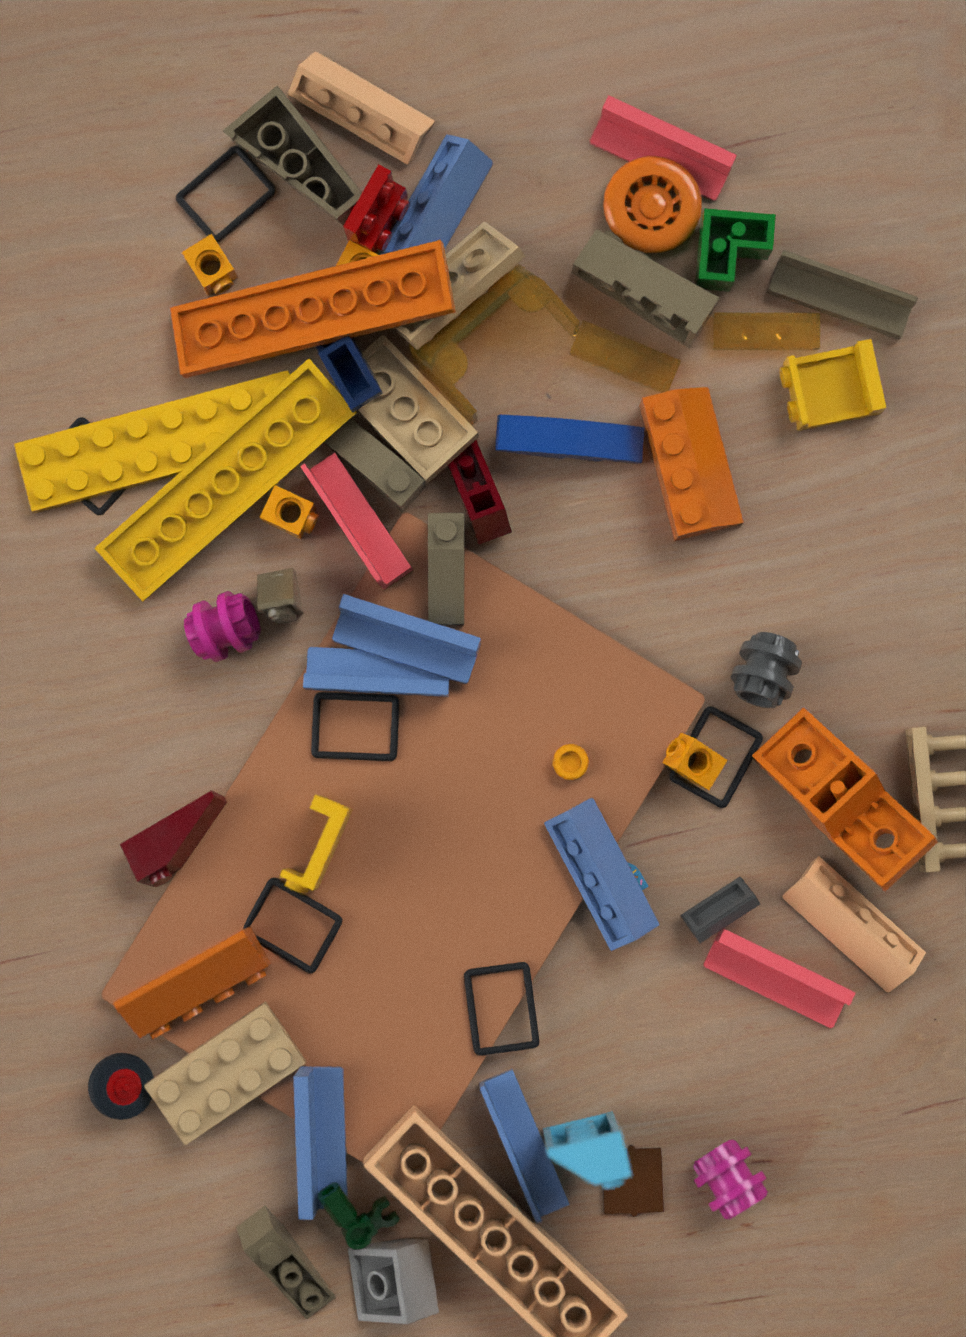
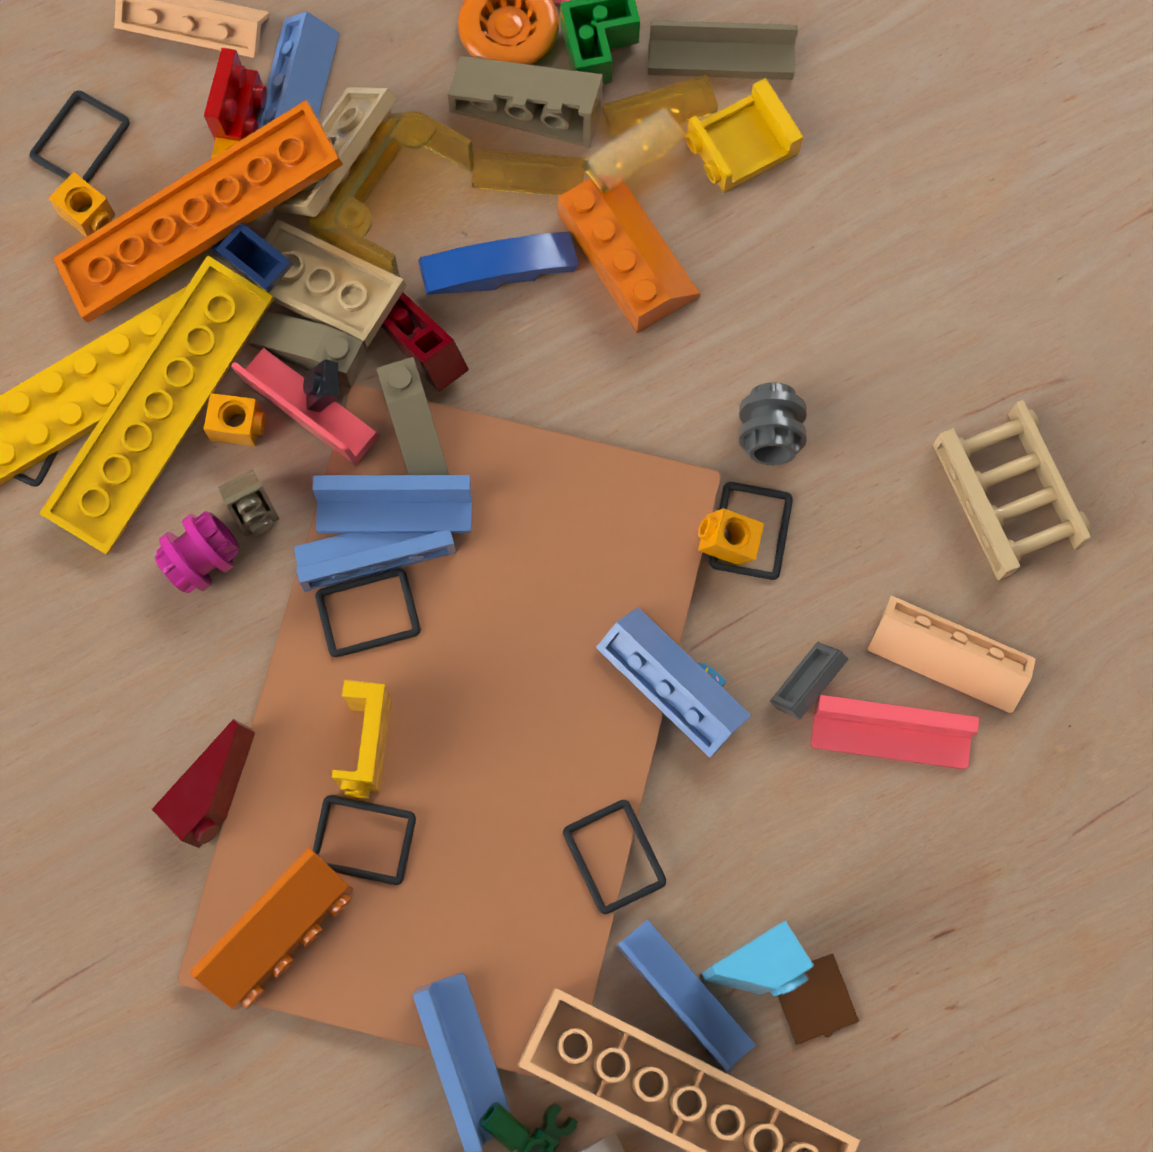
camera: 20 degrees left, 10 degrees down
black wheel [88,1053,154,1120] -> none
tan plate [144,1001,306,1145] -> none
dark tan wedge [223,86,362,225] -> none
light orange tile [552,744,589,780] -> none
dark pink piece [693,1139,767,1220] -> none
orange bracket [752,707,938,892] -> none
none -> black plate [303,359,339,412]
none -> clear yellow tile [581,107,687,195]

